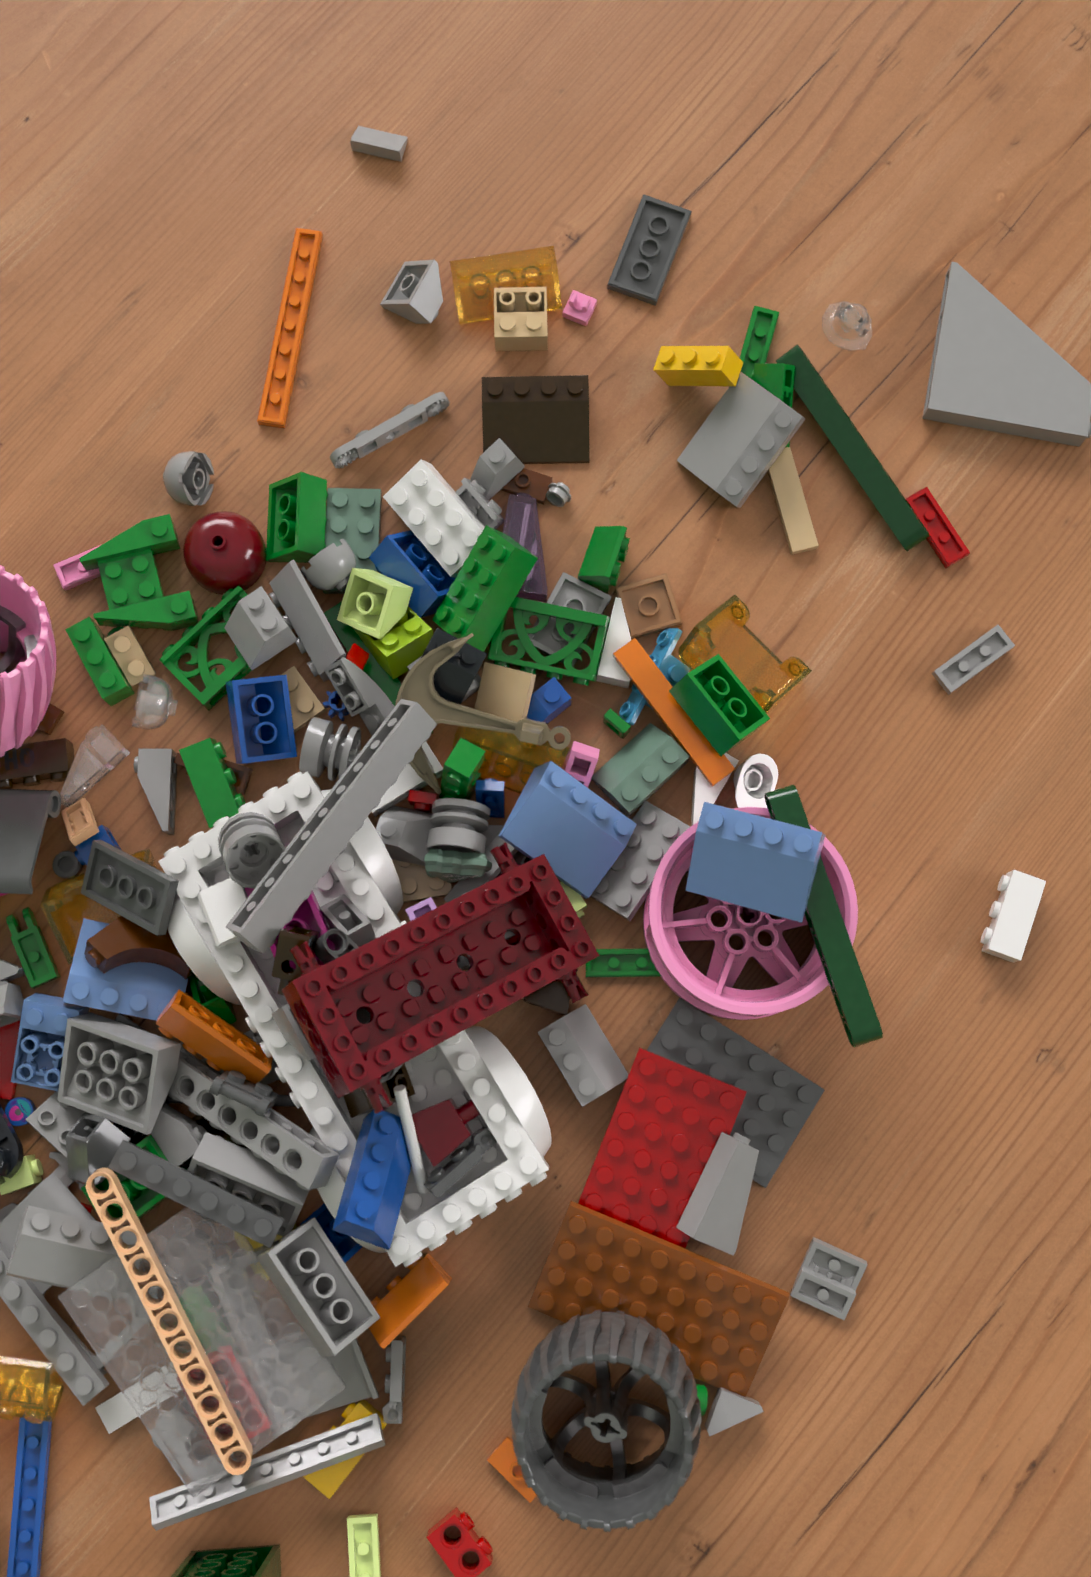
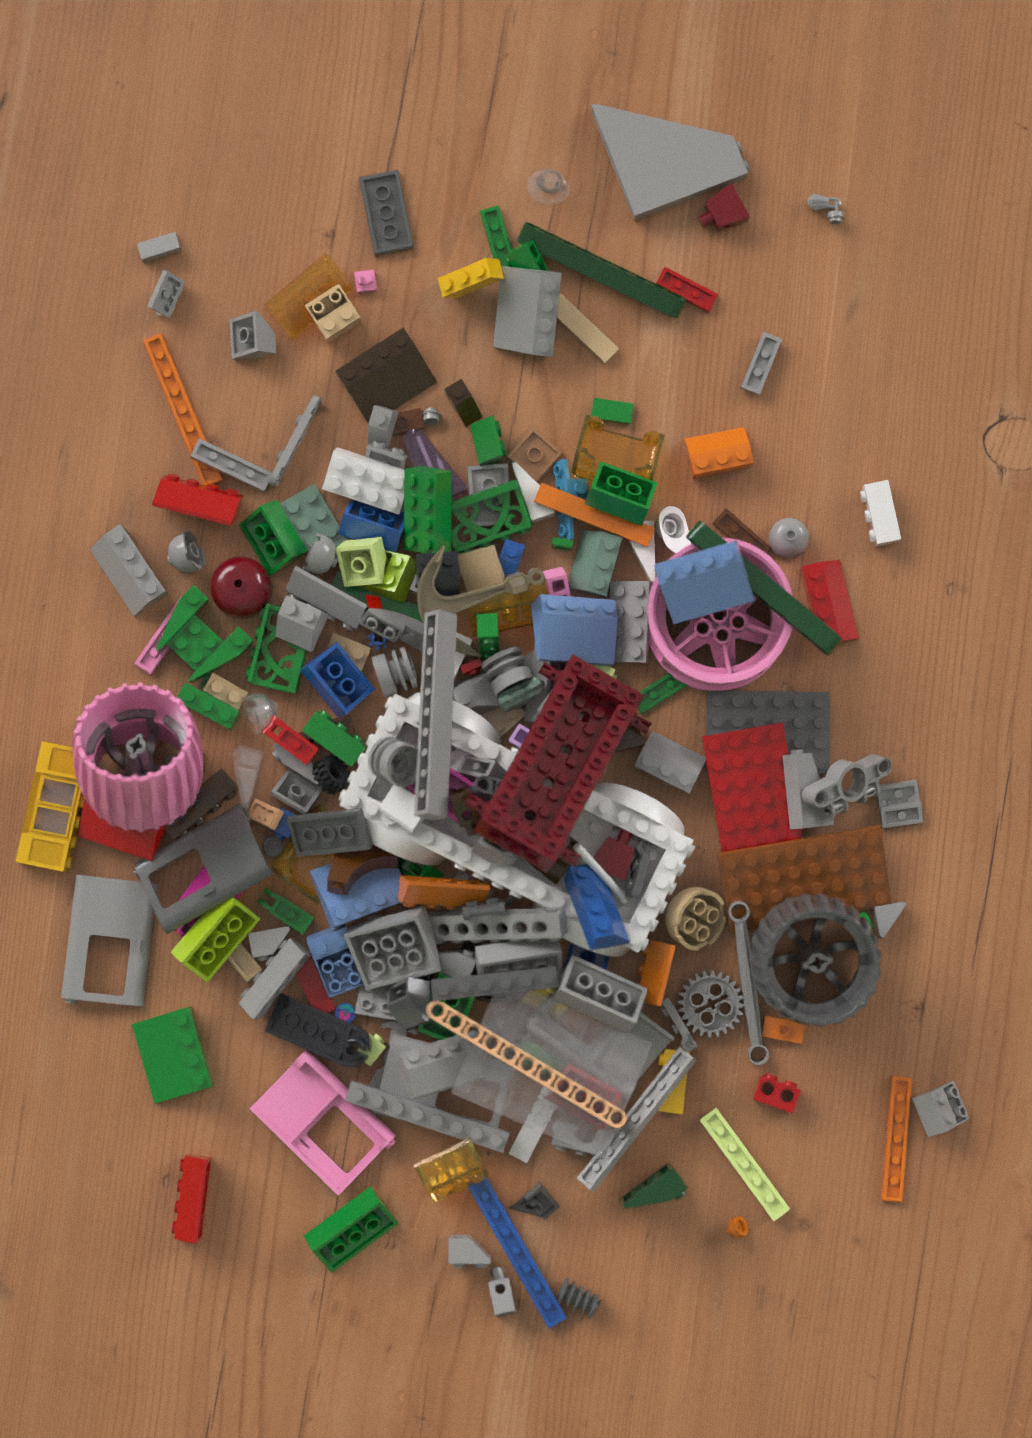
camera: 30 degrees left, 5 degrees up
blue hinge [476,778,505,818] -> none
none -> light grey slope [90,524,168,617]
none -> light grey bracket [147,270,186,318]
none -> red slope [152,474,243,526]
none -> light grey plate [190,438,272,493]
none -> red plate [261,715,319,765]
none -> light grey slope [270,769,322,814]
none -> black tyre [312,754,350,795]
none -> dark brown slope [444,379,483,427]
none -> dark grey slope [509,1182,560,1220]
none -> green tile [591,397,634,425]
none -> tan cylinder [665,887,726,951]
none -> light grey gear [677,970,744,1037]
none -> orange slope [684,427,754,479]
none -> dark red torso [698,183,750,231]
none -> reddish brown tile [713,508,772,554]
none -> light grey piece [728,900,769,1065]
none -> light grey cylinder [768,518,809,559]
none -> red slope [800,560,859,643]
none -> light grey piece [801,754,892,820]

